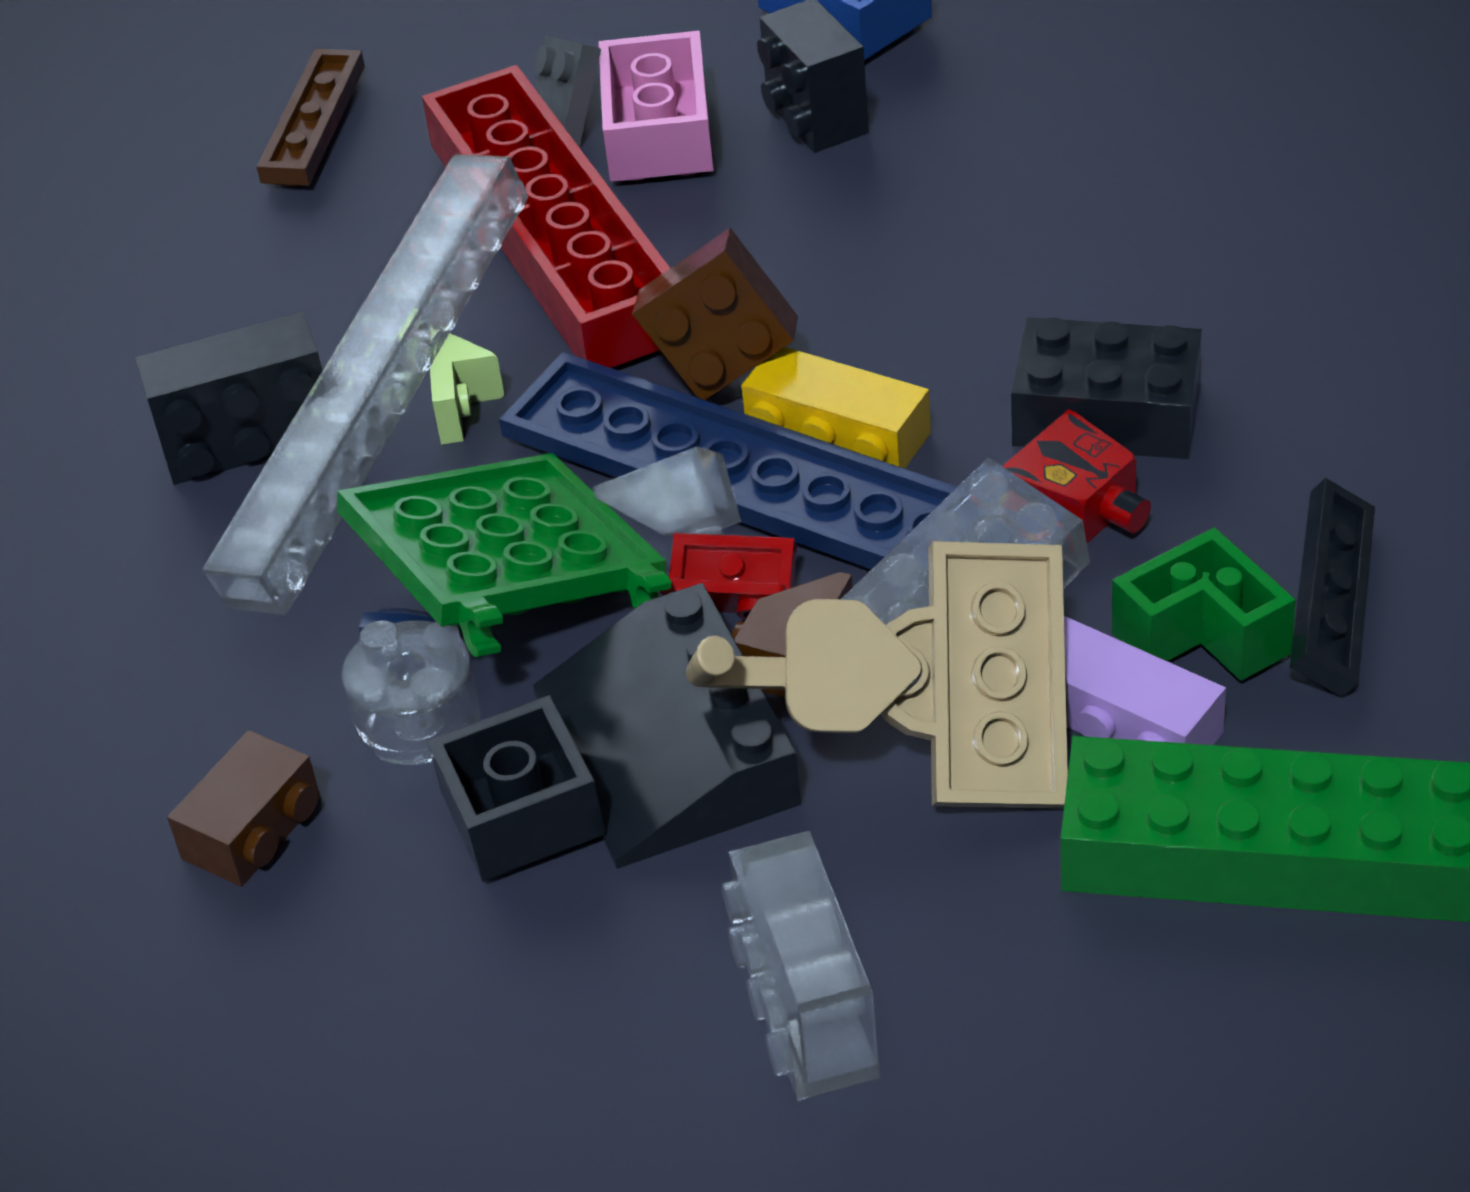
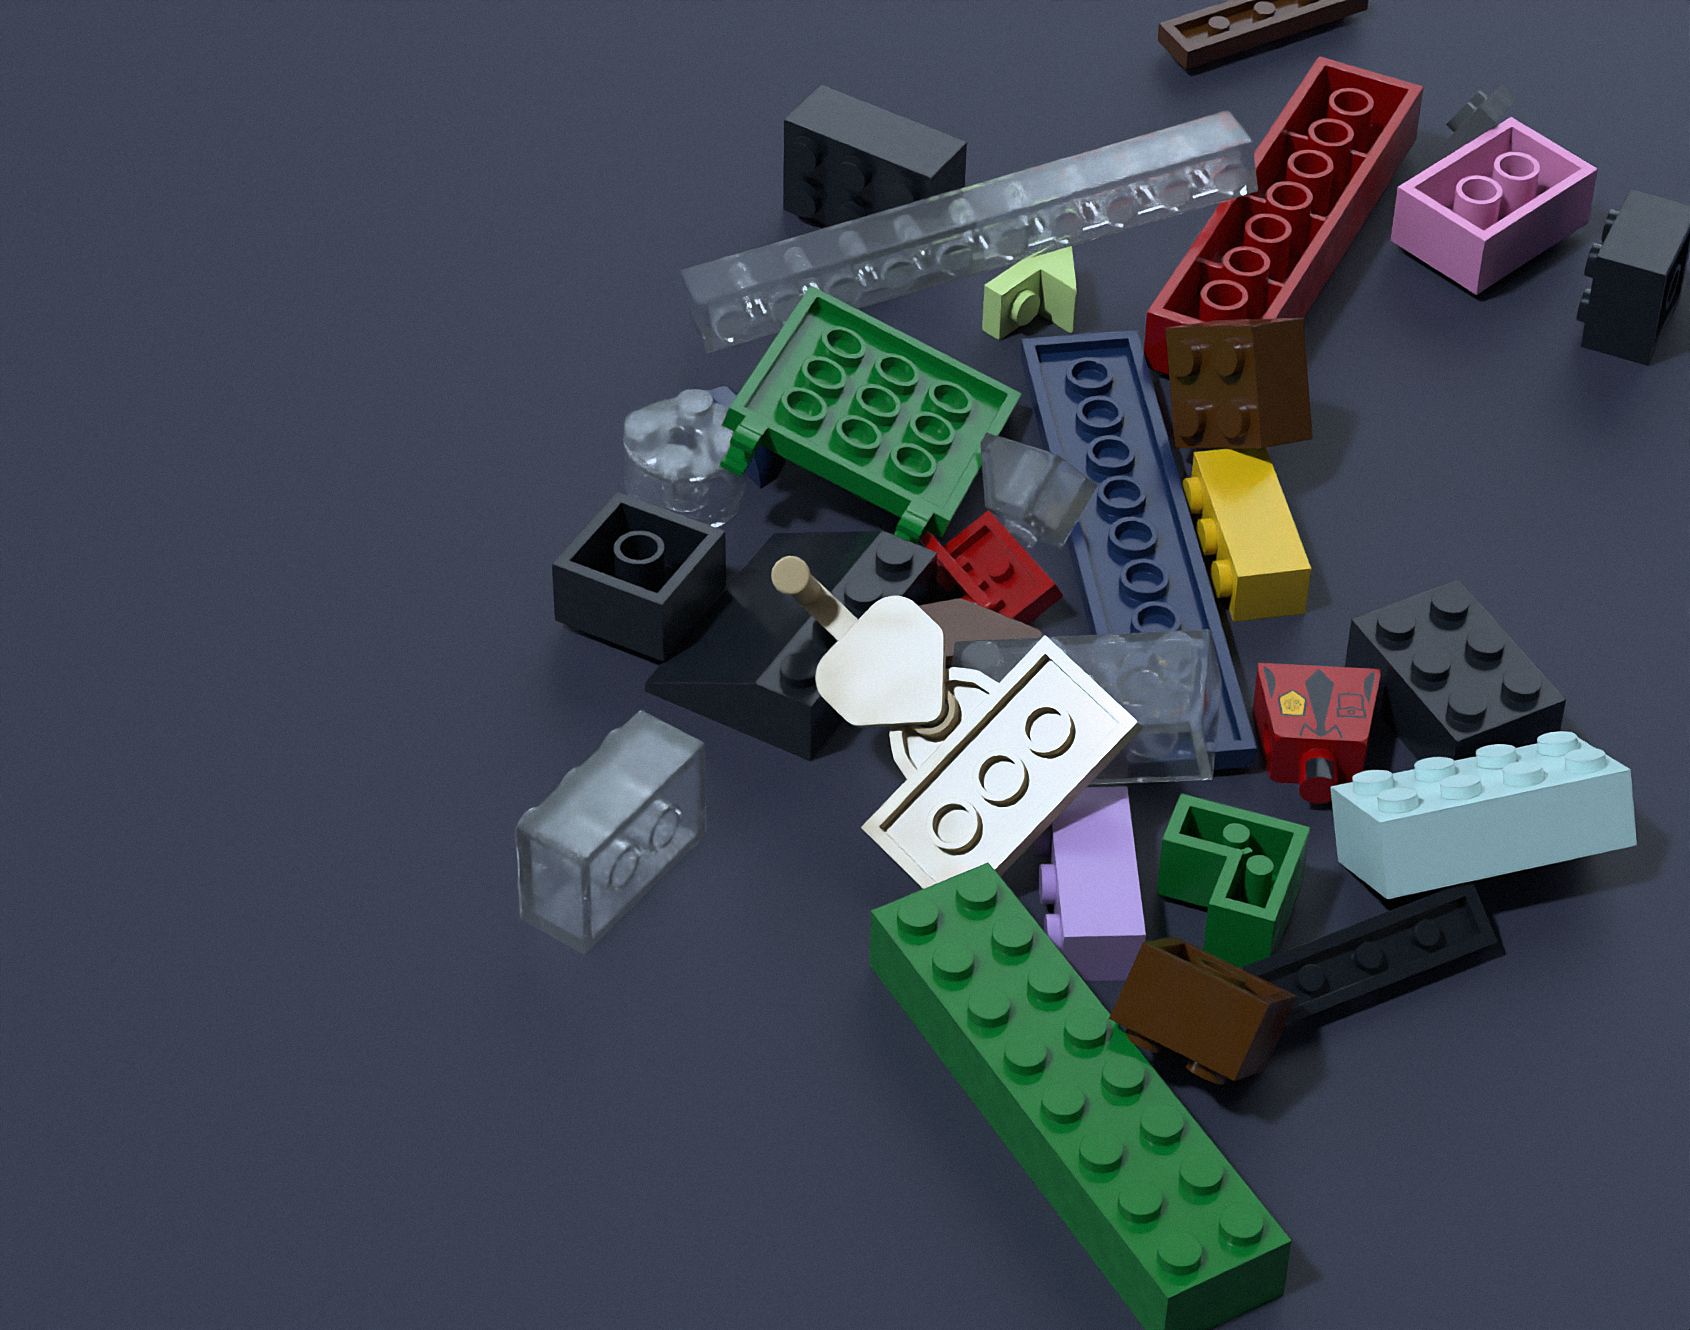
camera: 45 degrees right, 0 degrees up
brick [167,730,321,887] -> none
none -> reddish brown brick [1109,936,1298,1085]
none -> light aqua brick [1330,731,1637,899]

